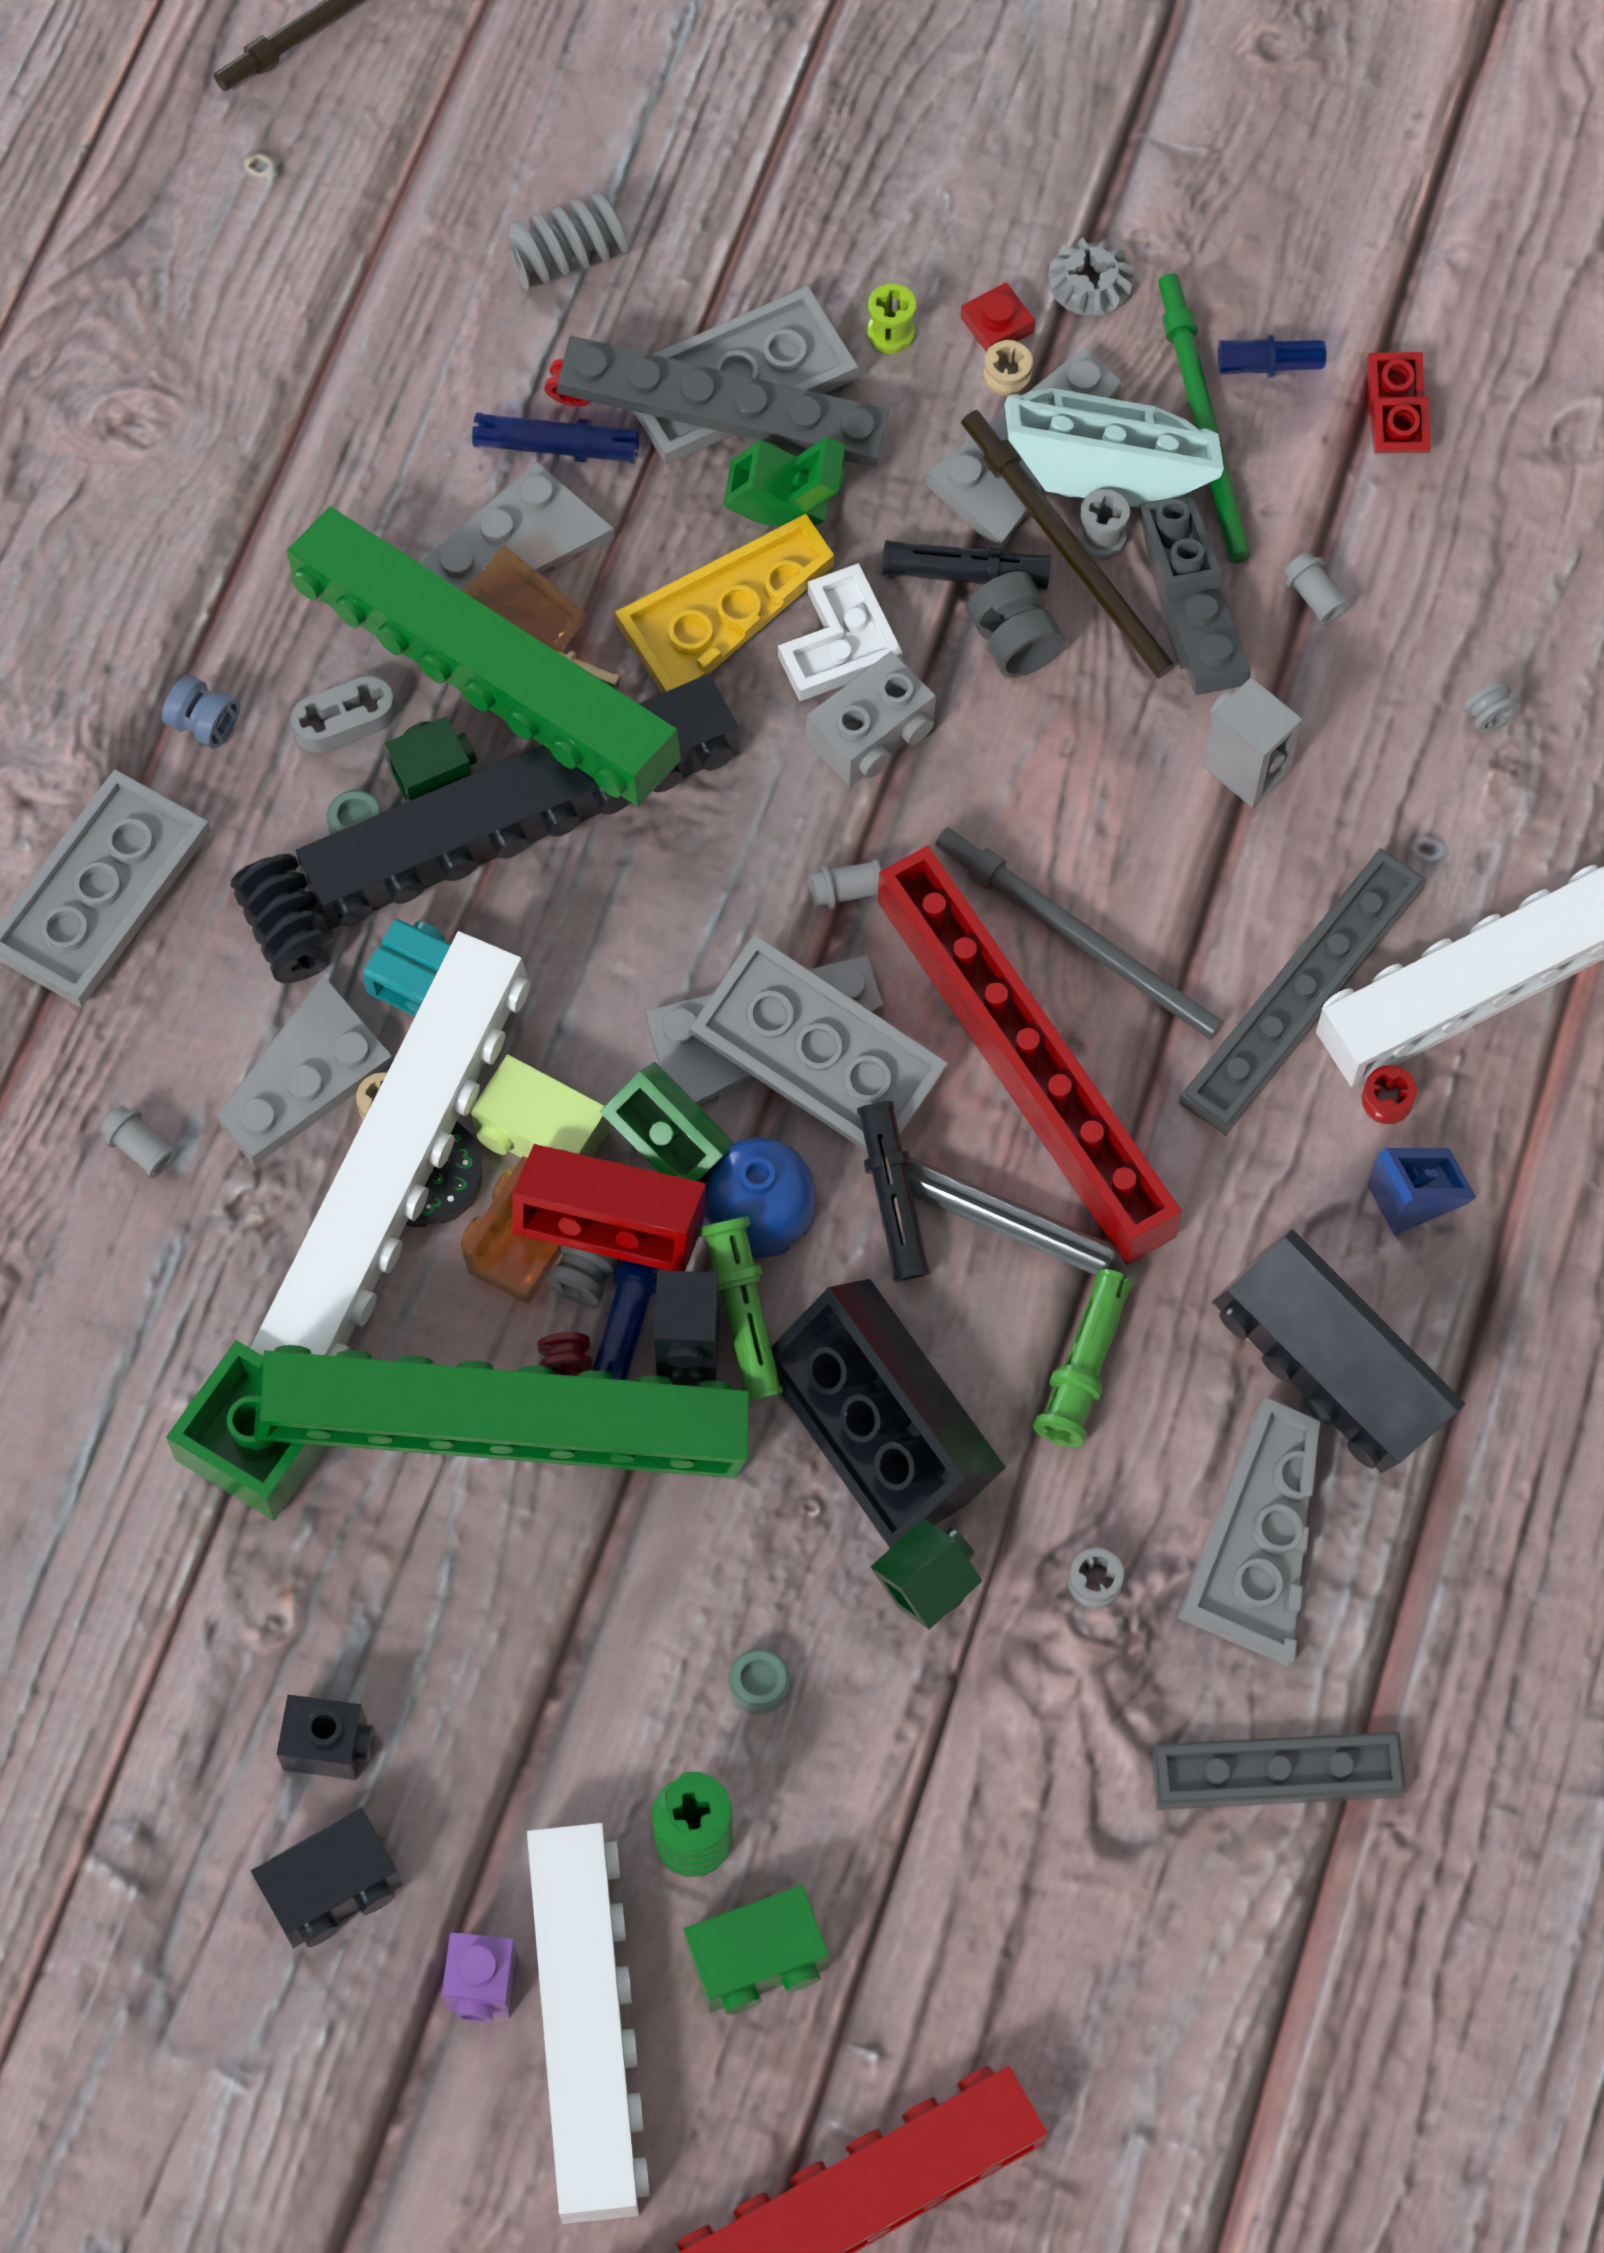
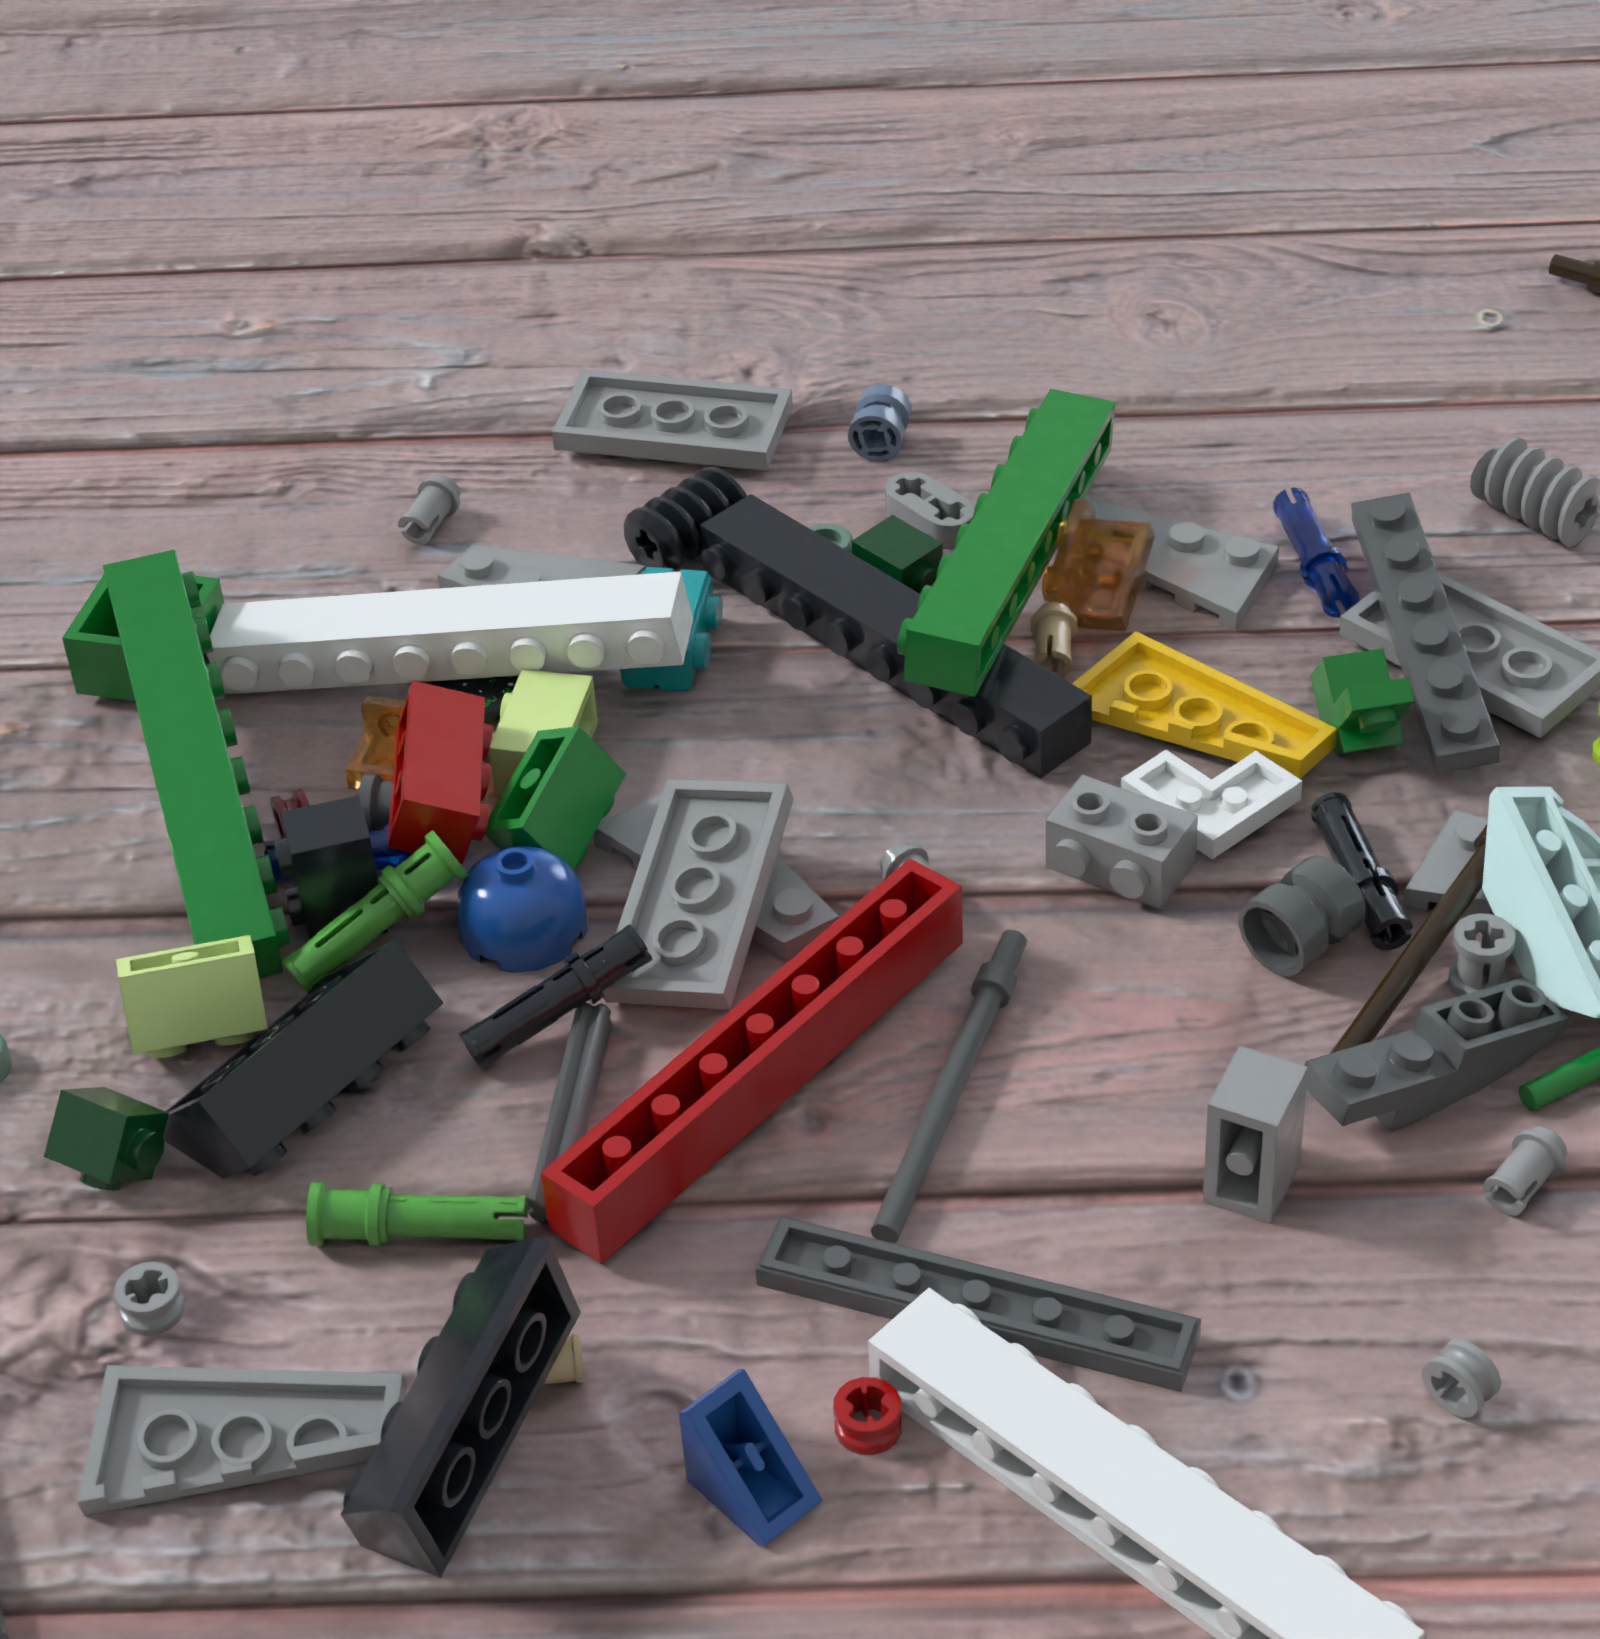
camera: 75 degrees right, 25 degrees down
none -> yellowish green brick [116,935,268,1058]

